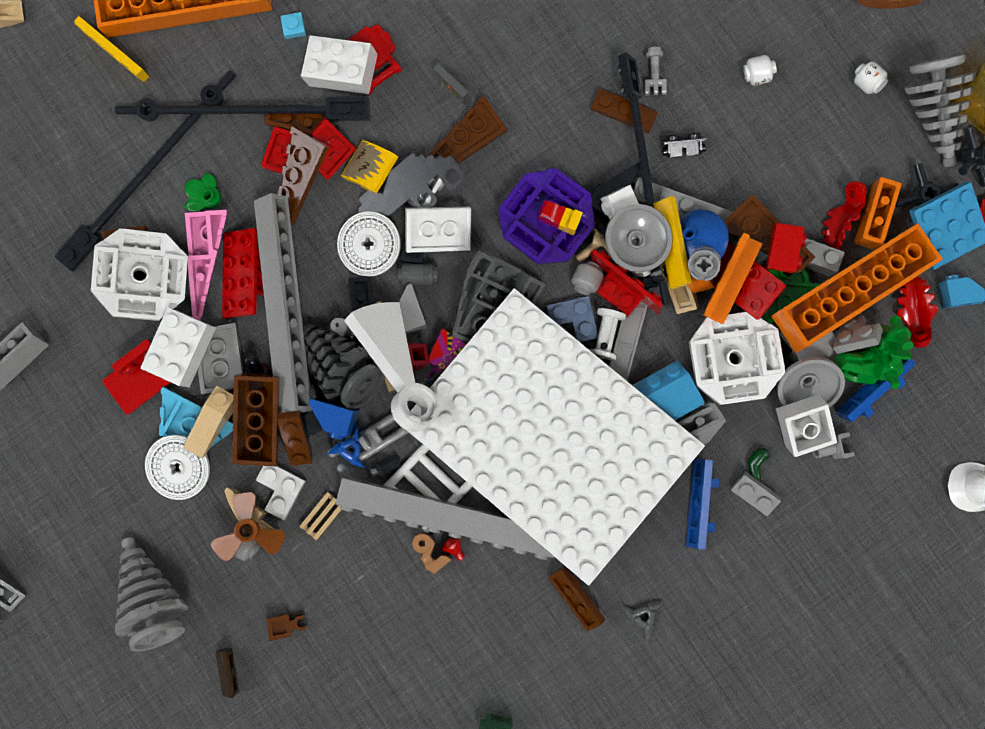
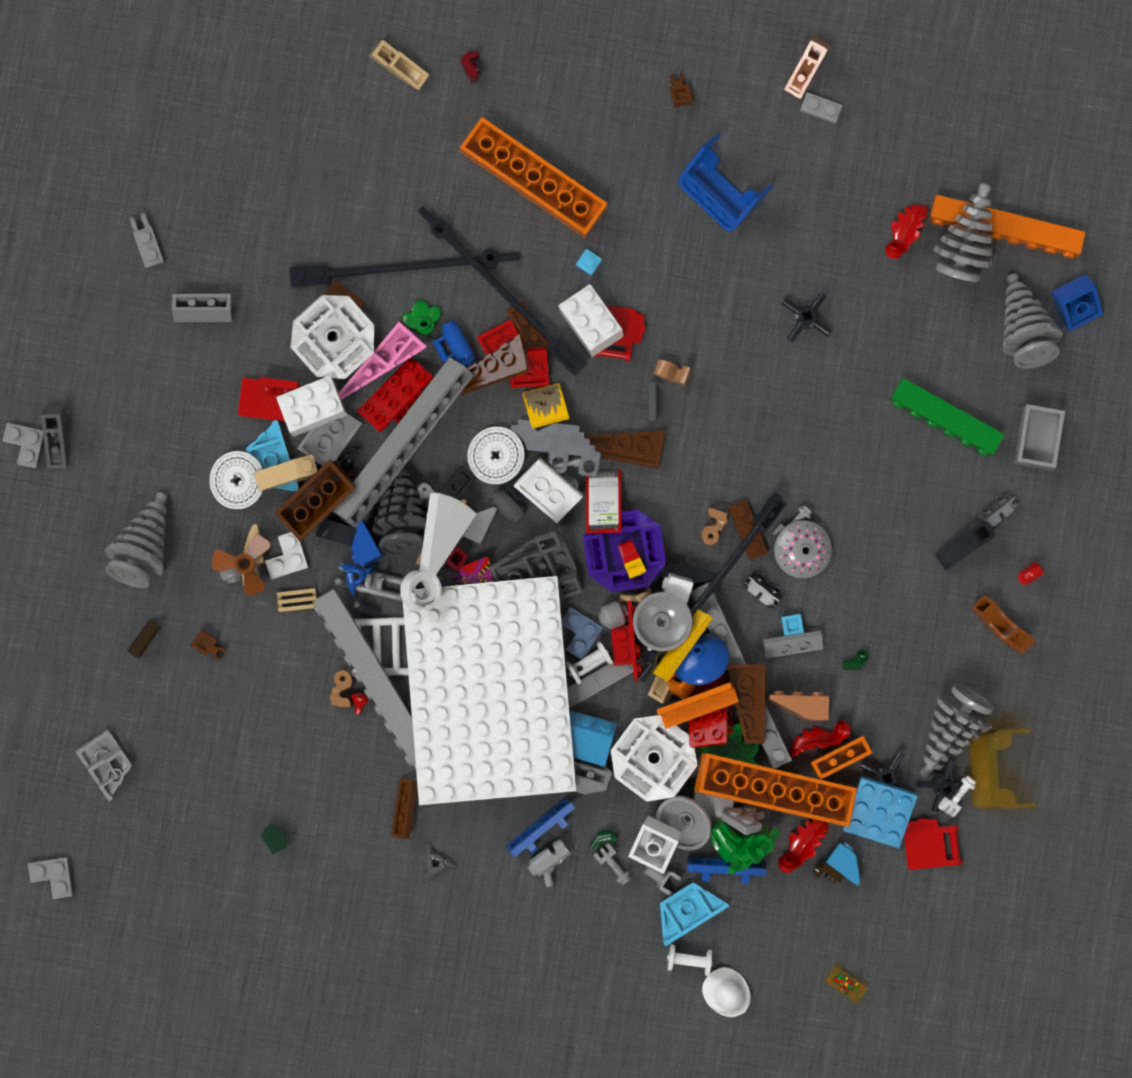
camera: 45 degrees right, 0 degrees up
yellow tile [74,16,149,82] -> none
reddish brown plate [277,411,313,466] -> none
light grey wheel [688,246,721,281] -> none
light grey plate [731,471,781,516] -> none
white head [743,55,777,86] -> none
red brick [766,223,807,273] -> none
white head [854,62,888,94] -> none
none -> blue piece [433,320,476,368]
none -> light grey piece [527,839,571,887]
none -> sticker [586,470,621,534]
none -> light grey hinge [593,843,632,886]
none -> medium nougat leg [653,360,692,387]
none -> medium azure wing [660,882,729,946]
none -> white hose [667,944,713,976]
none -> medium nougat leg [701,507,728,546]
none -> light grey plate [763,631,823,658]
none -> nougat slope [767,691,829,721]
none -> light grey dish [774,520,832,578]
none -> medium azure plate [781,614,804,636]
none -> dark brown bracket [813,862,844,883]
none -> dark green arm [842,649,869,670]

